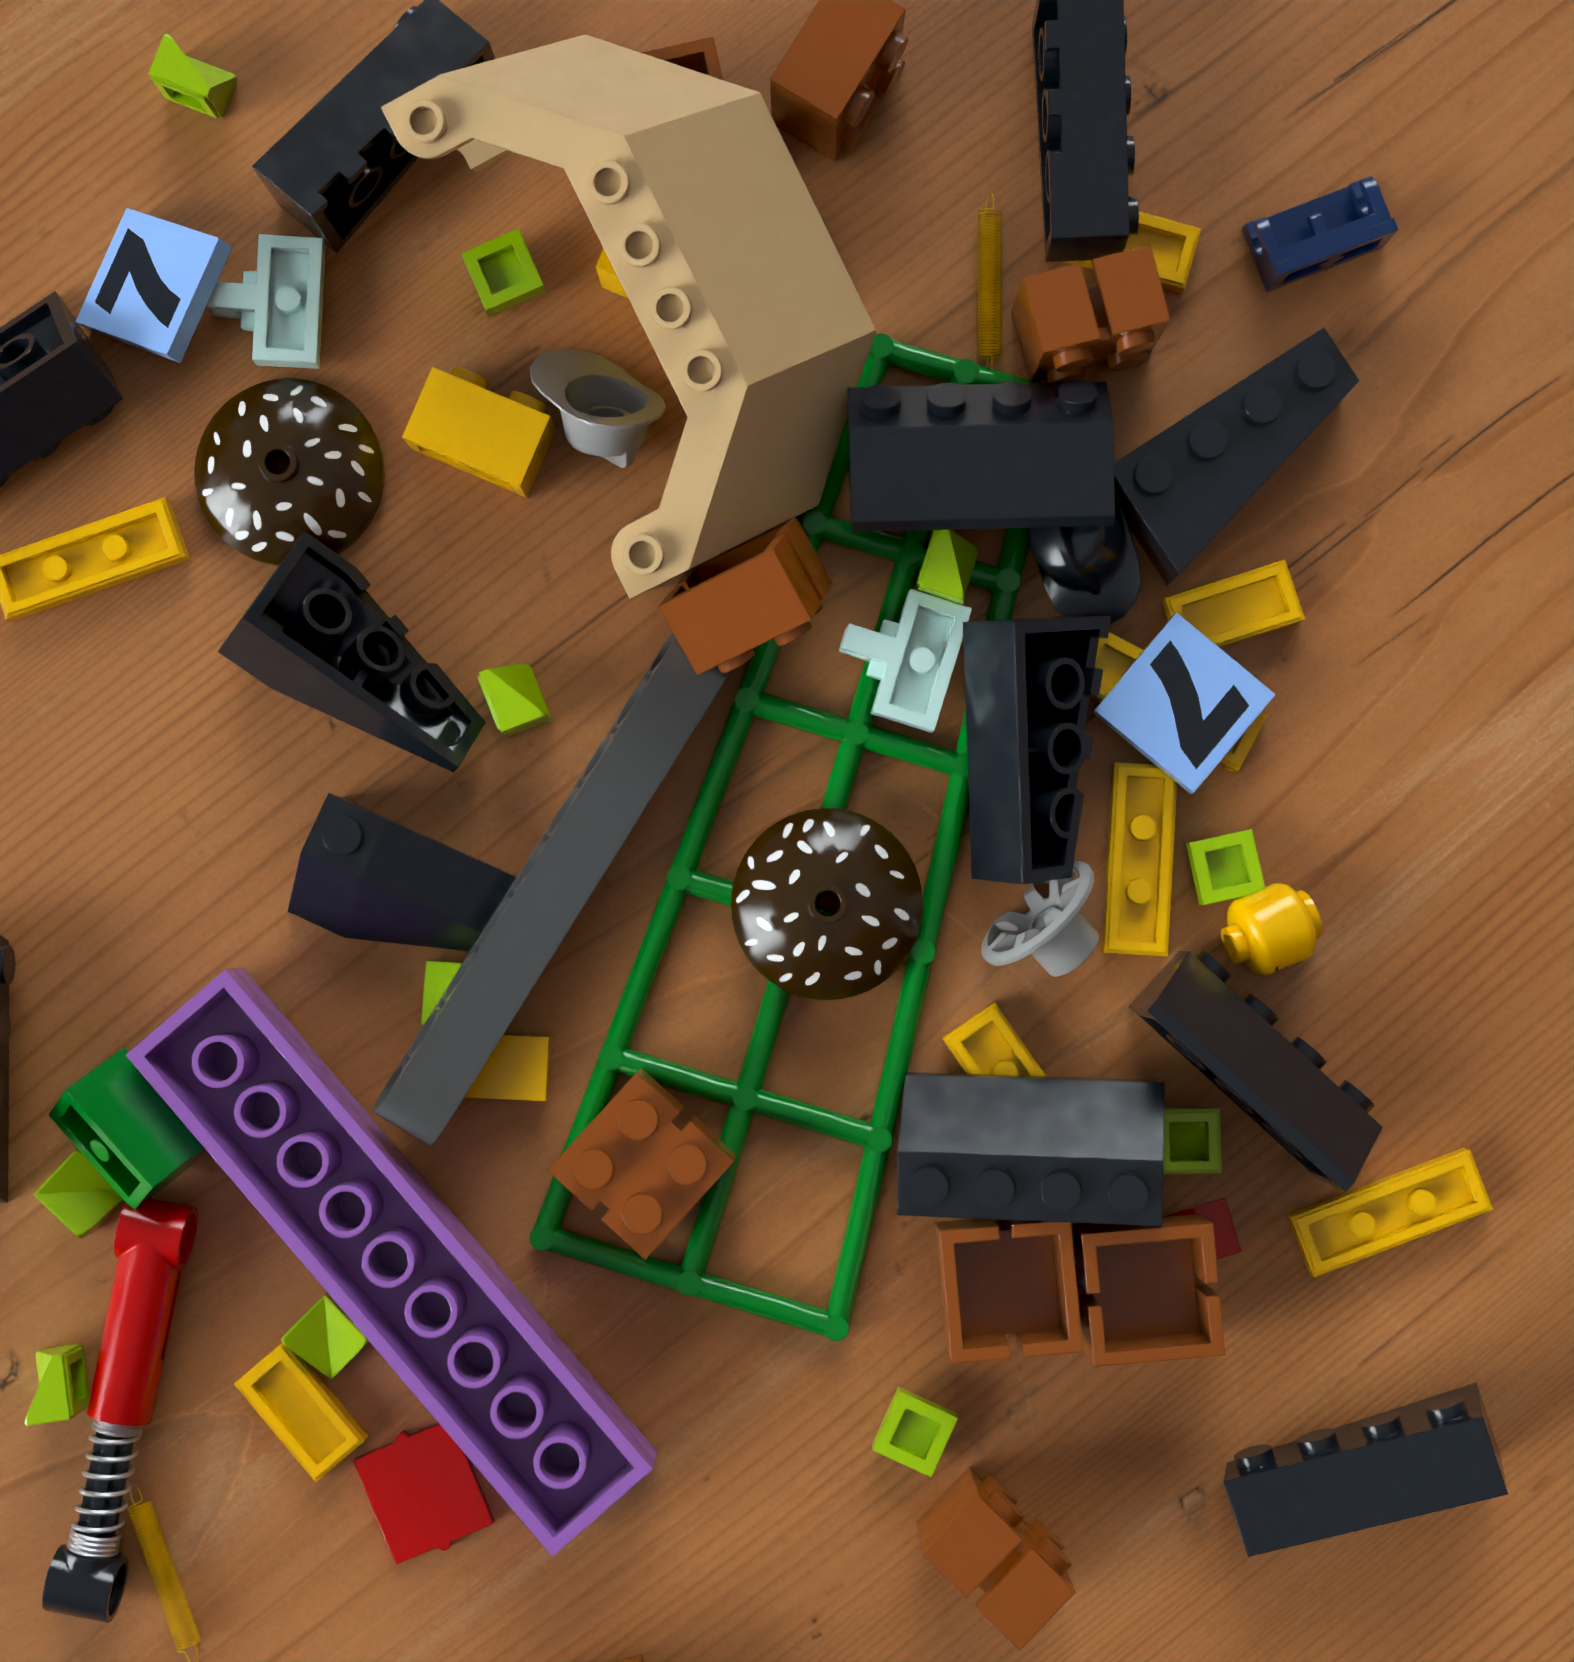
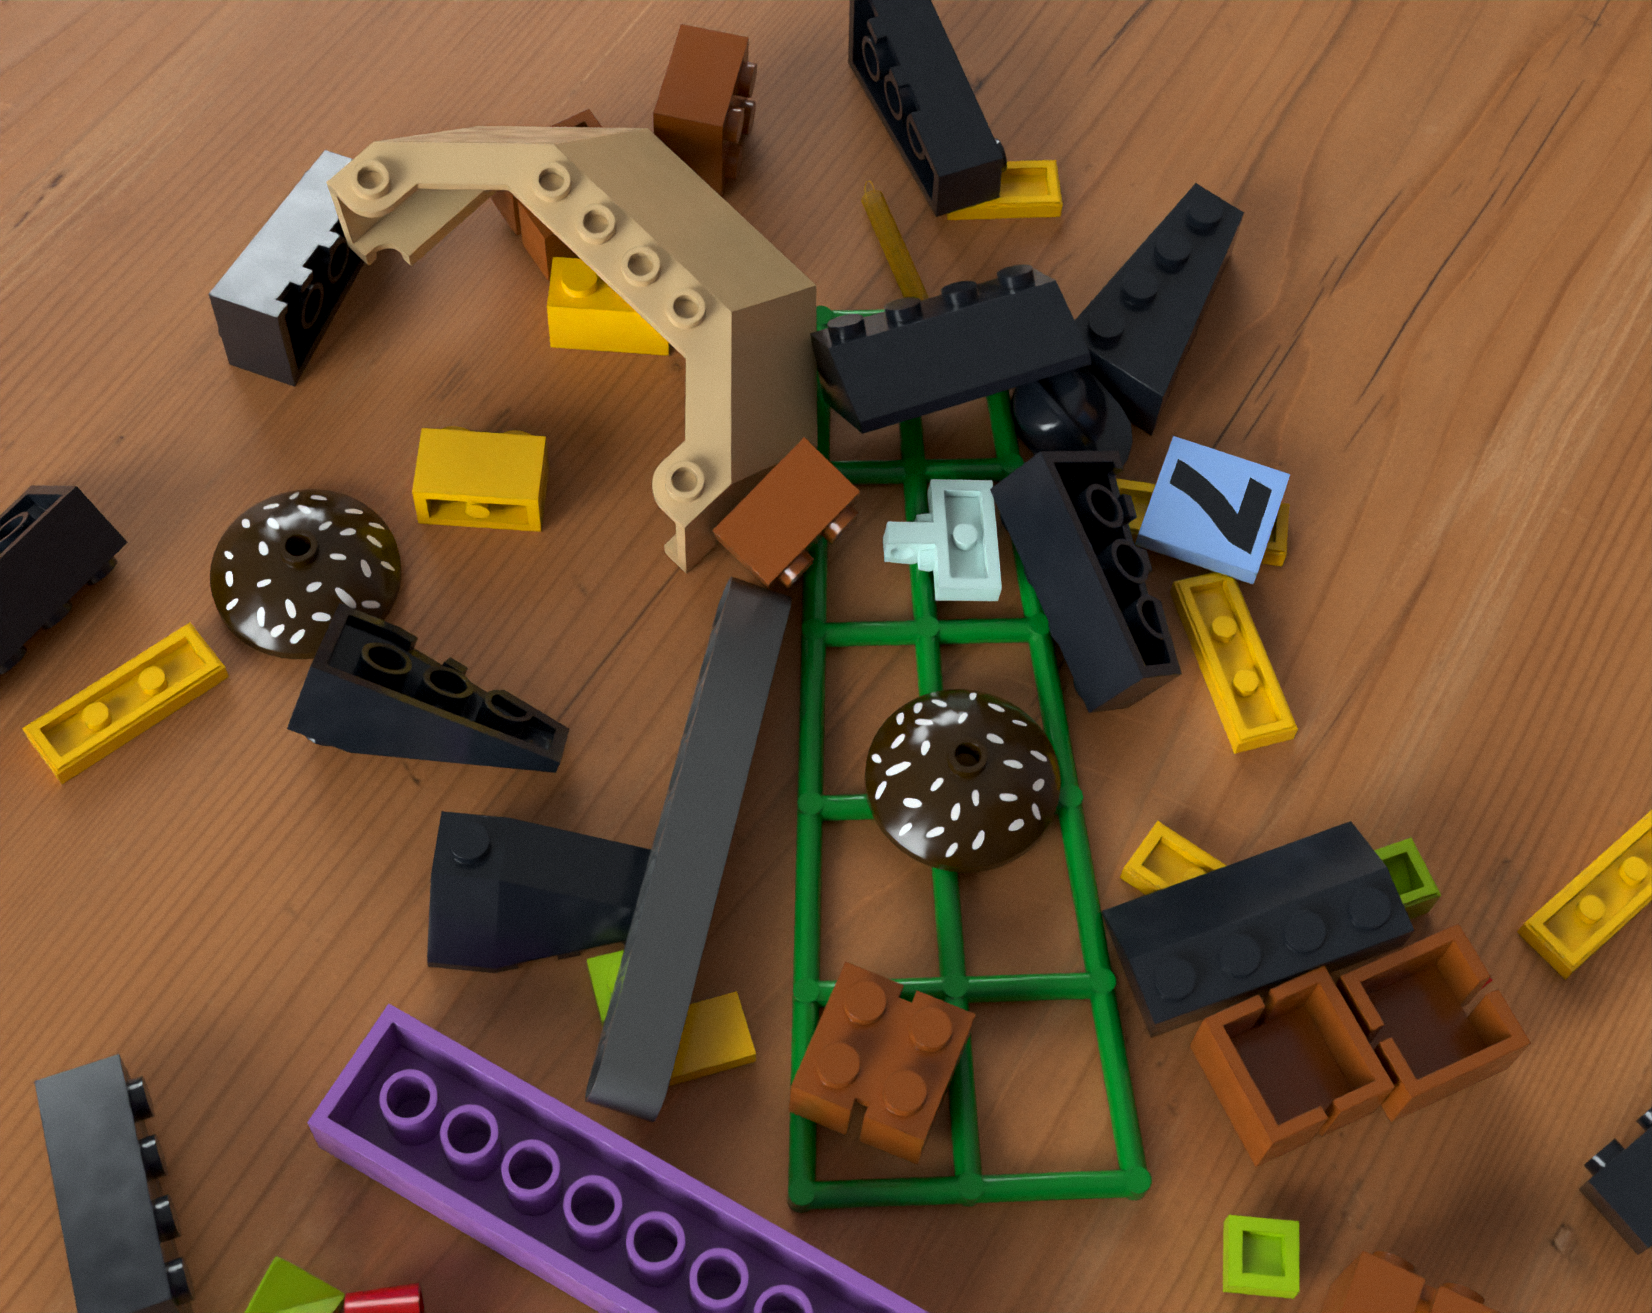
camera: 30 degrees left, 25 degrees down
green brick [48,1047,205,1209] -> none
light blue tile [75,208,232,363] -> none
lime slope [148,33,237,119] -> none
light aqua hinge [207,234,326,369] -> none
lime plate [461,228,546,317] -> none
lime slope [478,663,552,737] -> none
light grey piece [530,349,666,468] -> none
lime slope [914,530,978,605] -> none
light grey wheel [981,861,1099,977] -> none
dark orange piece [1011,245,1171,383] -> none
black slope [1128,950,1383,1192] -> none
yellow tile [1162,559,1305,648] -> none
lime plate [1185,829,1266,905] -> none
yellow head [1221,883,1323,976] -> none
dark blue hinge [1242,176,1398,292] -> none

